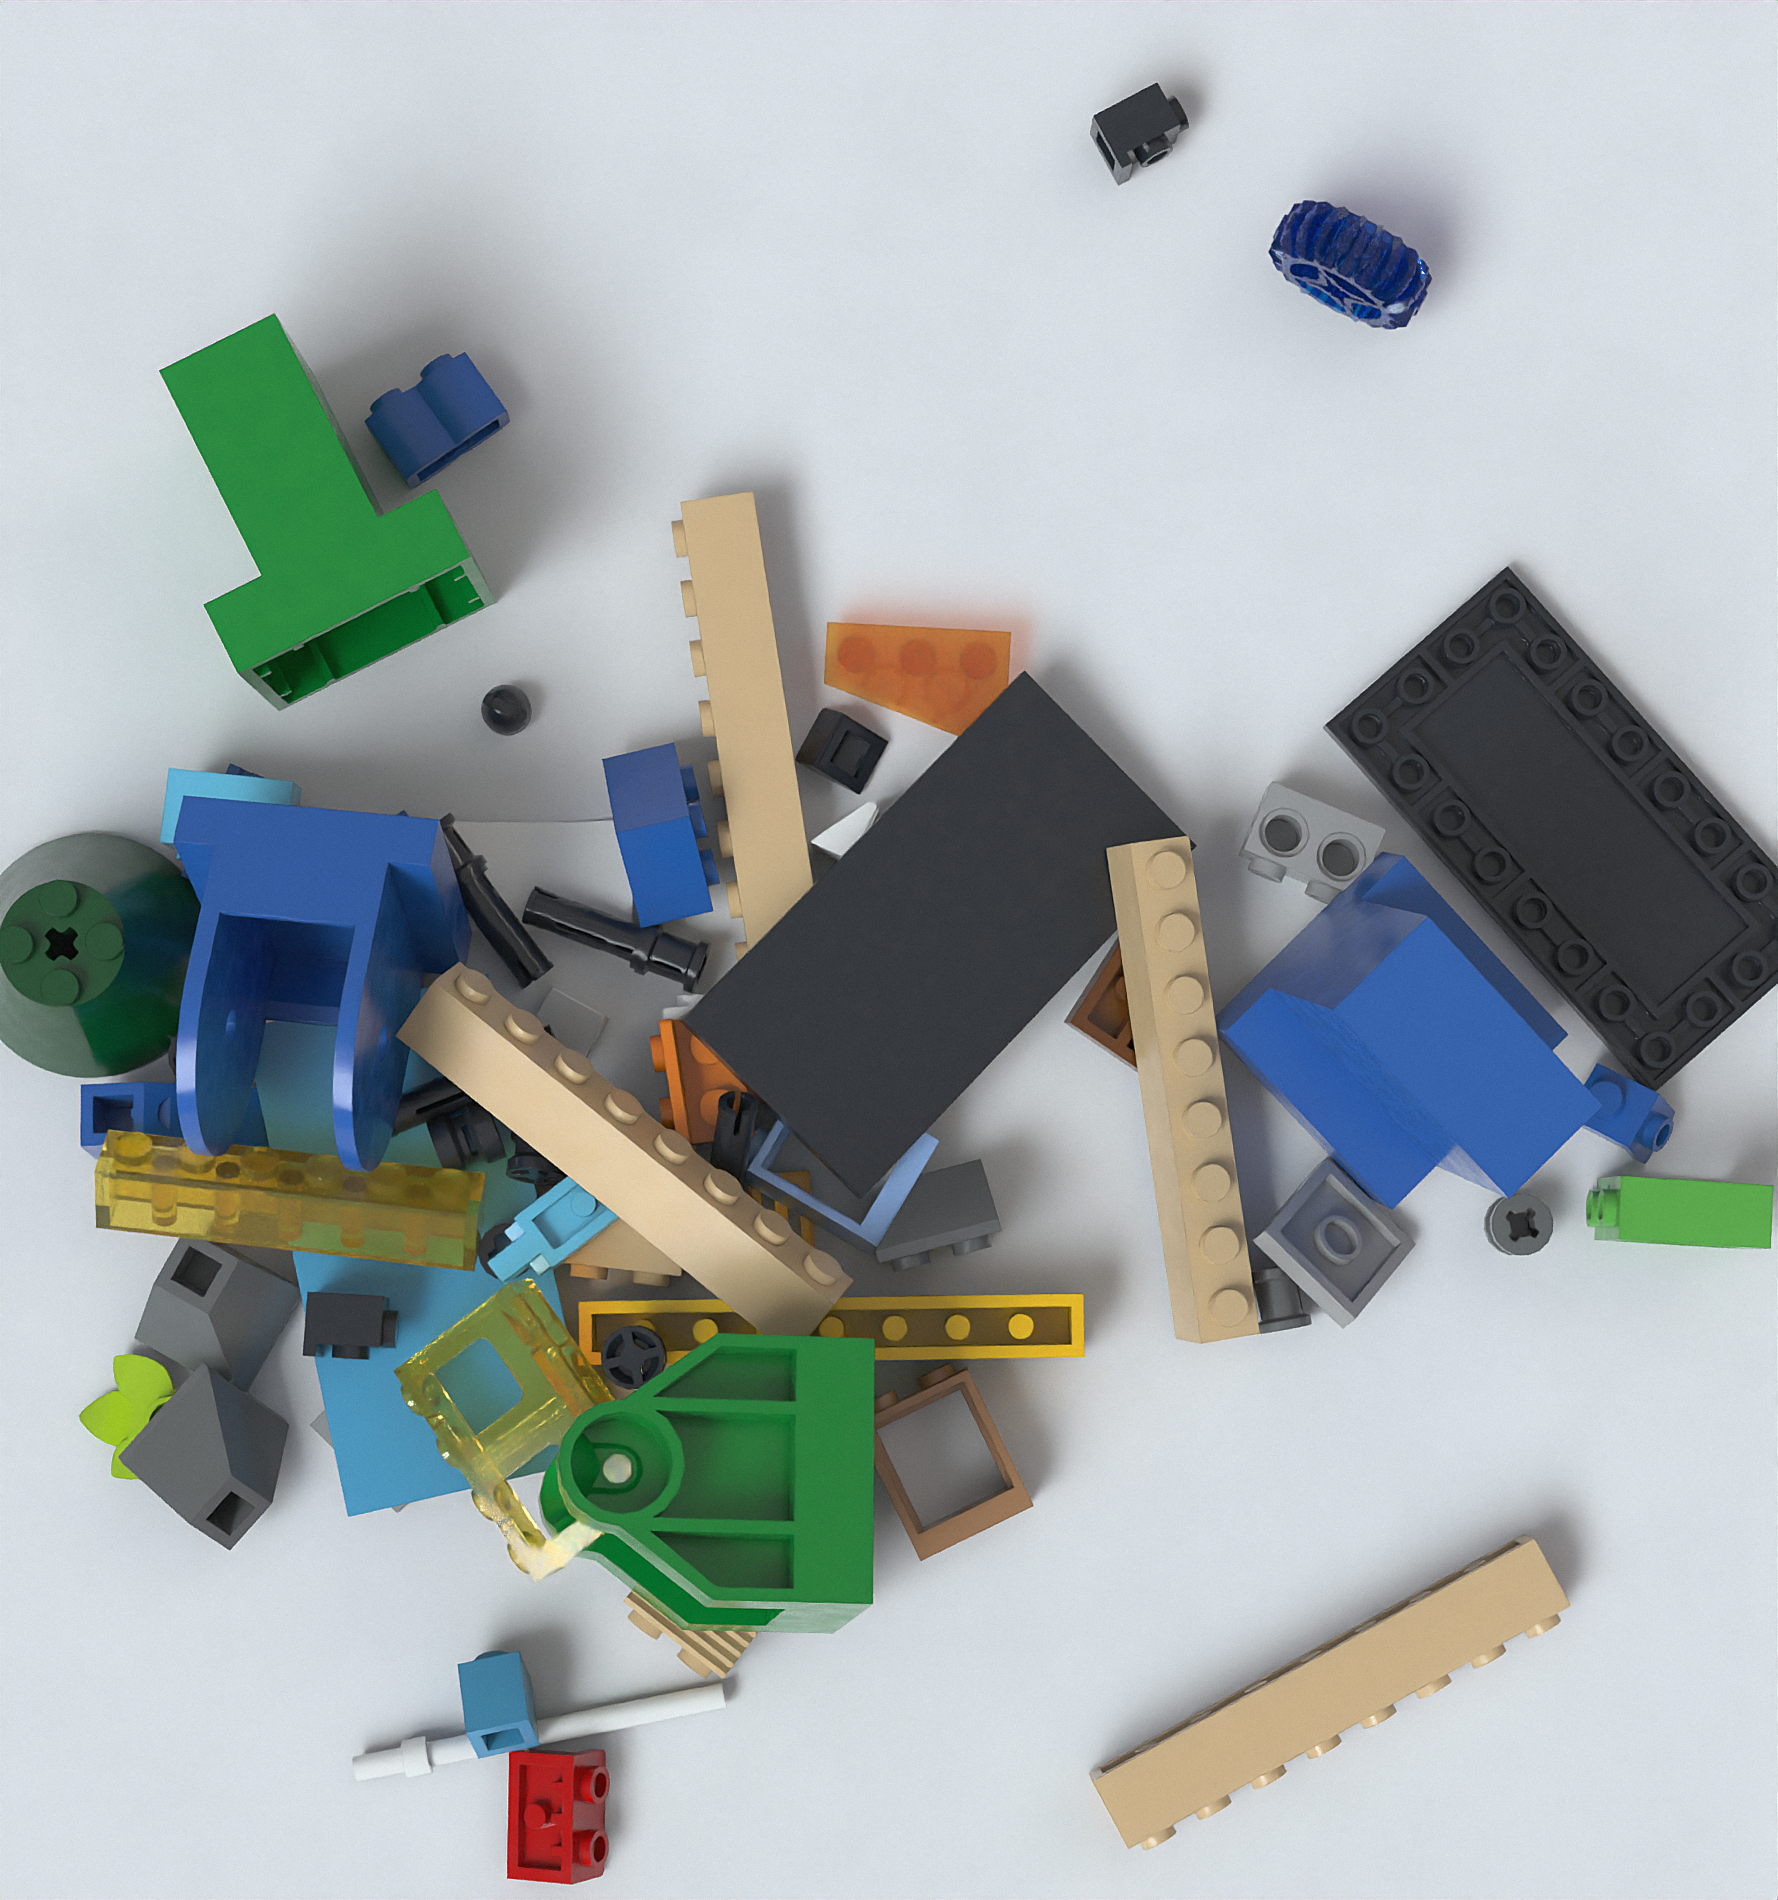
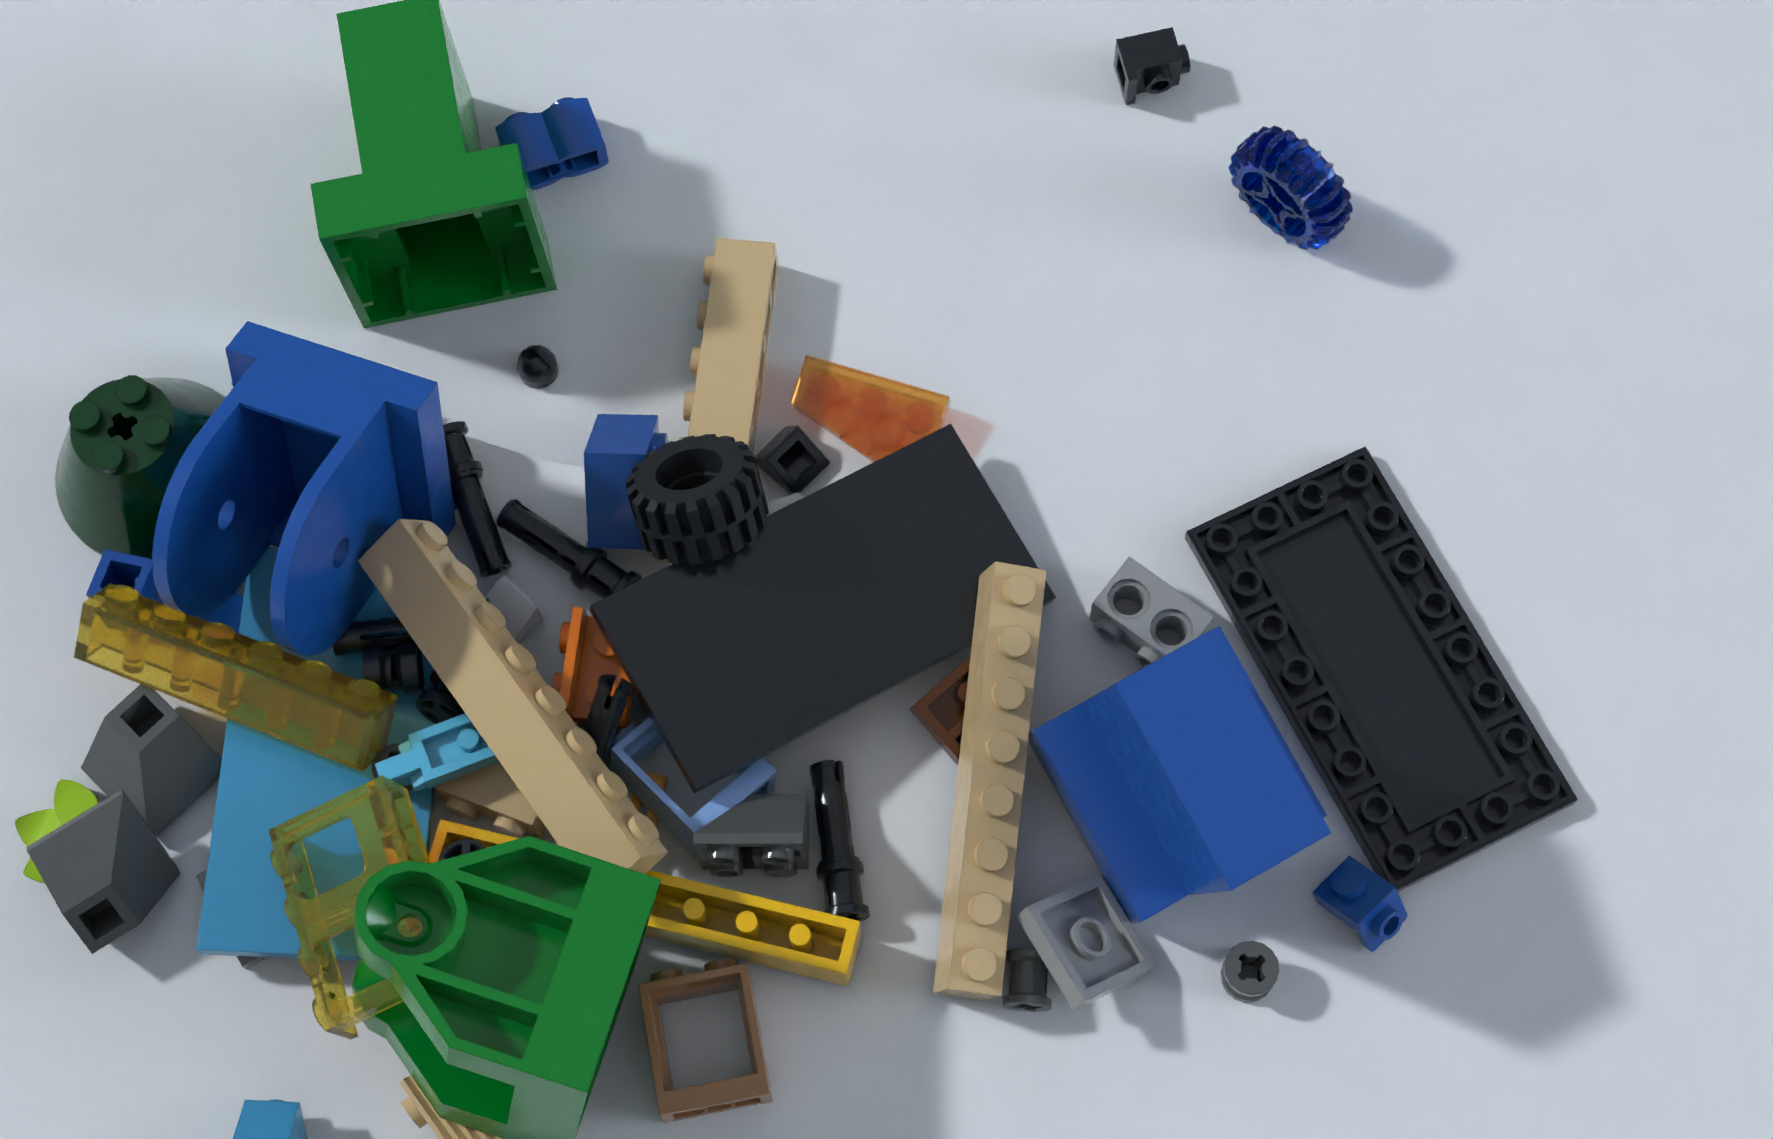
camera: 20 degrees right, 15 degrees down
black brick [303,1292,399,1360] -> none
bright green window [1586,1176,1774,1249] -> none
none -> black tyre [626,434,769,565]
none -> black pin [810,760,870,922]

